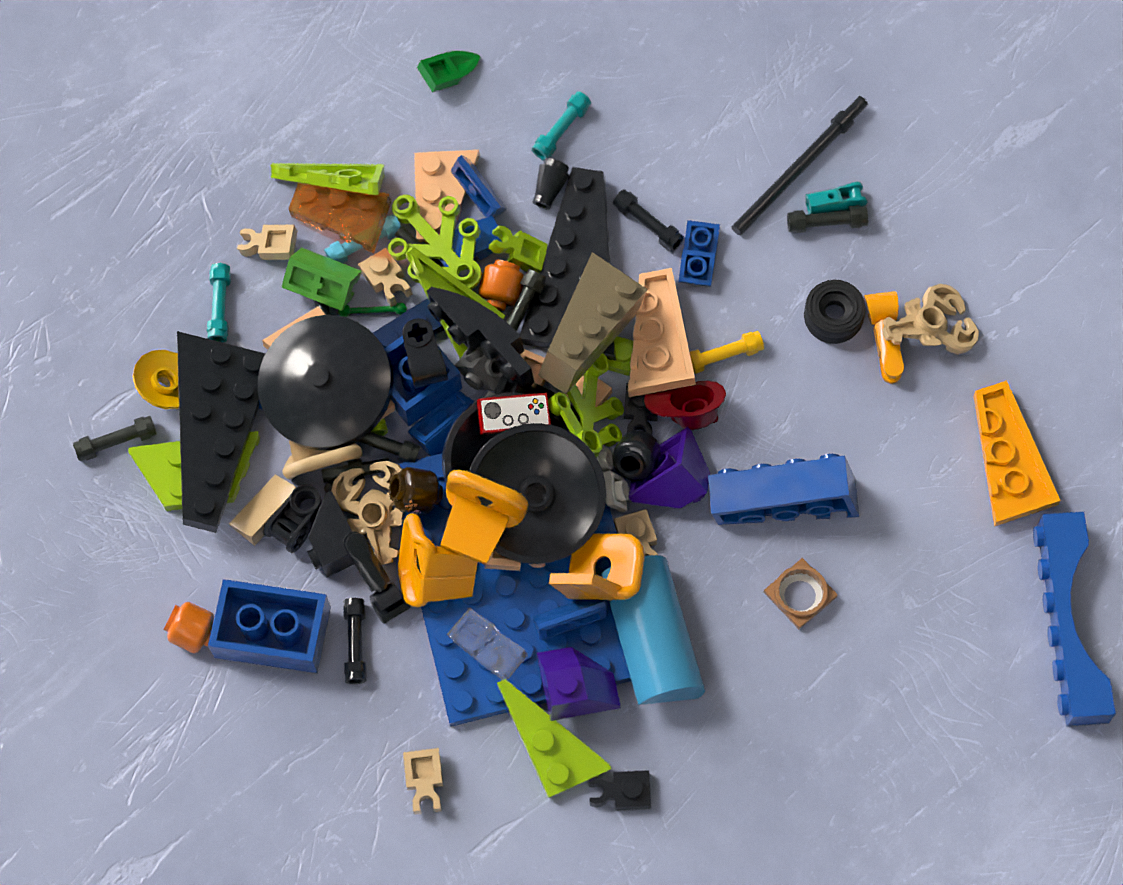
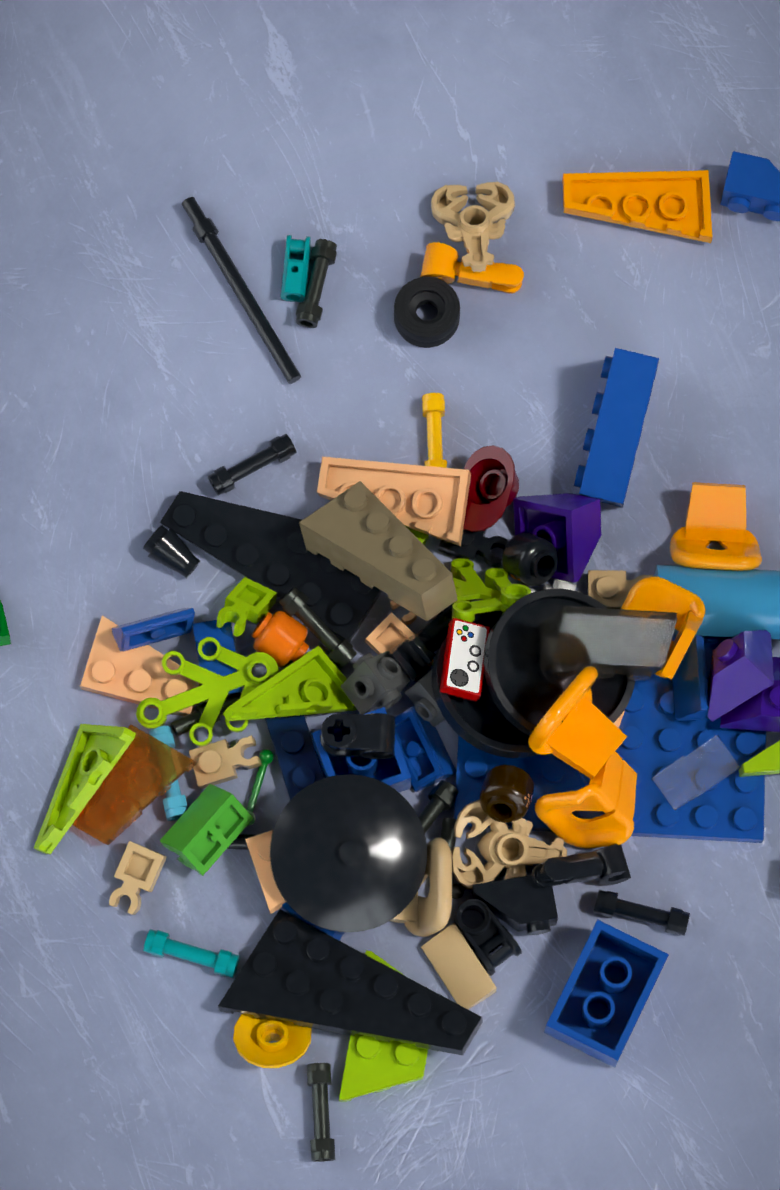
camera: 75 degrees left, 5 degrees up
orange head [163,602,215,653] -> none
black slope [426,287,535,390] -> none
teal bar [531,91,592,161] -> none
blue slope [678,220,720,287] -> none
medium nougat piece [764,558,838,629] -> none
none -> clear smoke slope [539,606,677,681]
none -> light orange piece [670,482,762,571]
none -> dark purple slope [707,630,774,722]

